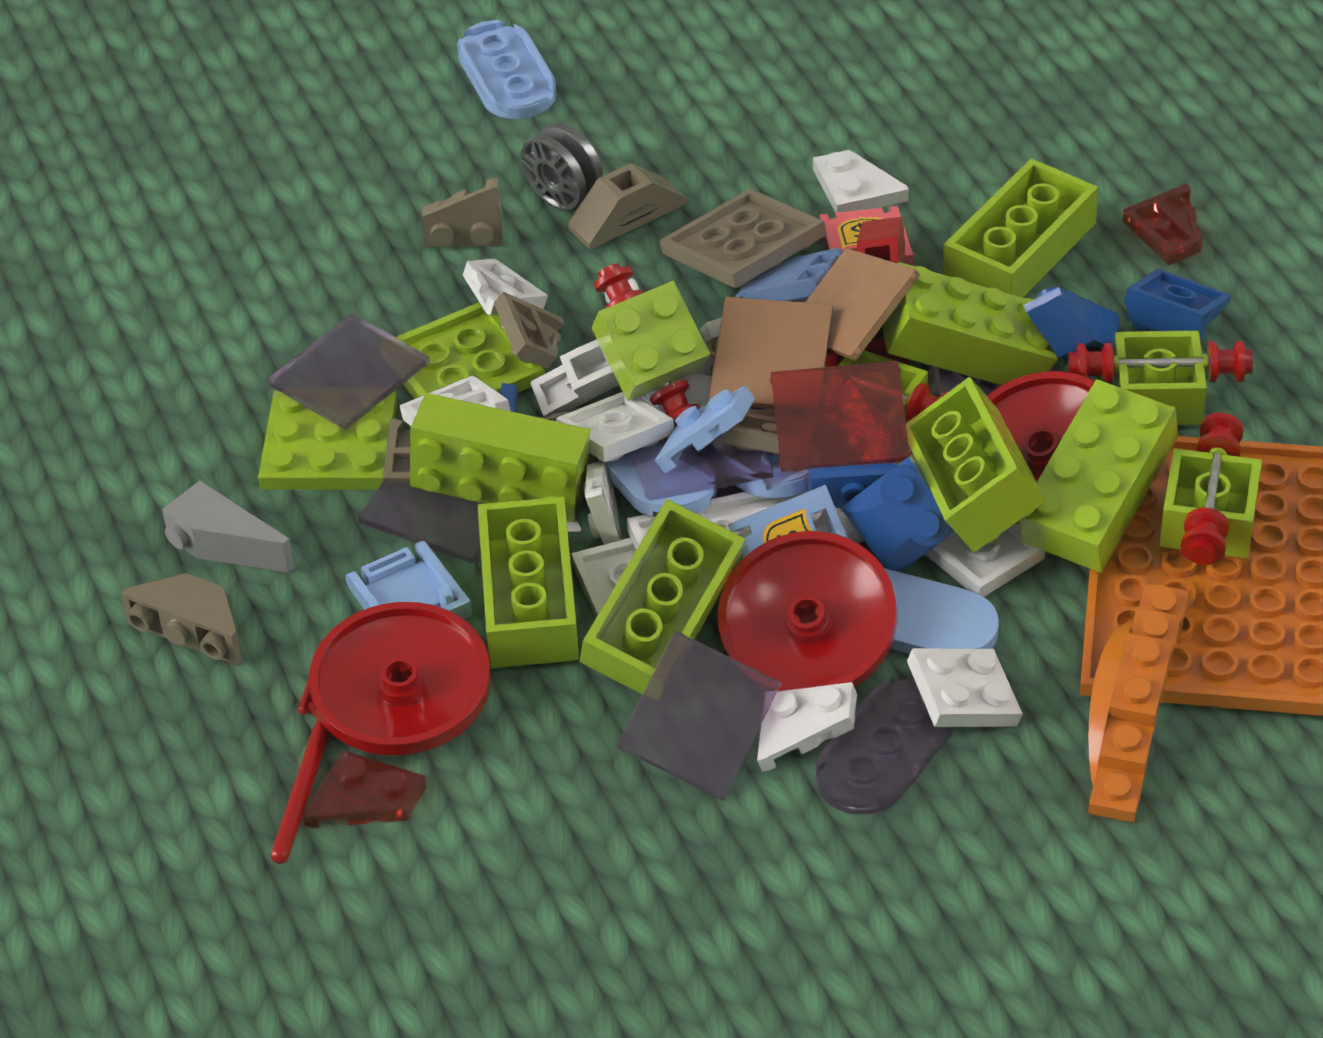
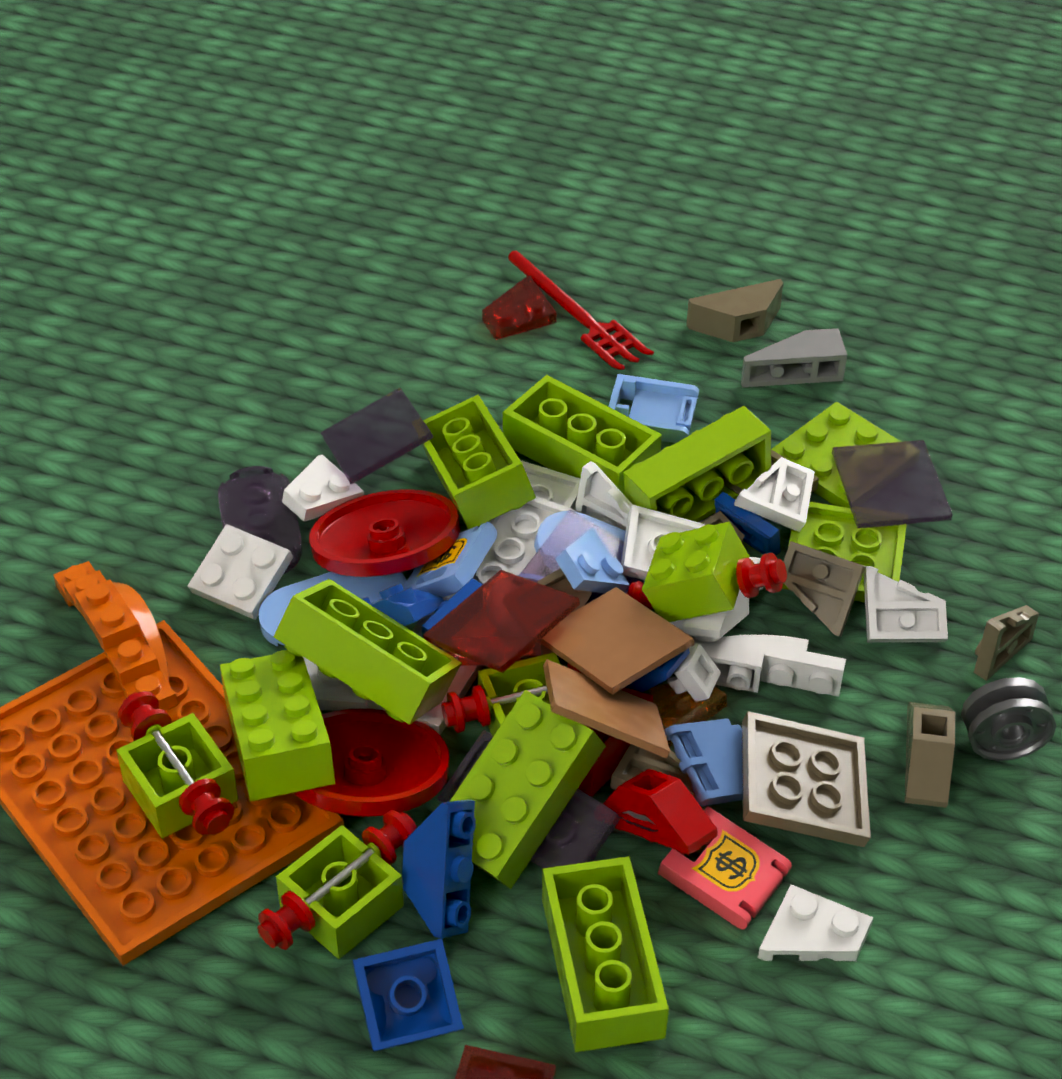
camera: 130 degrees right, 0 degrees up
red dish [309,602,491,756] -> none

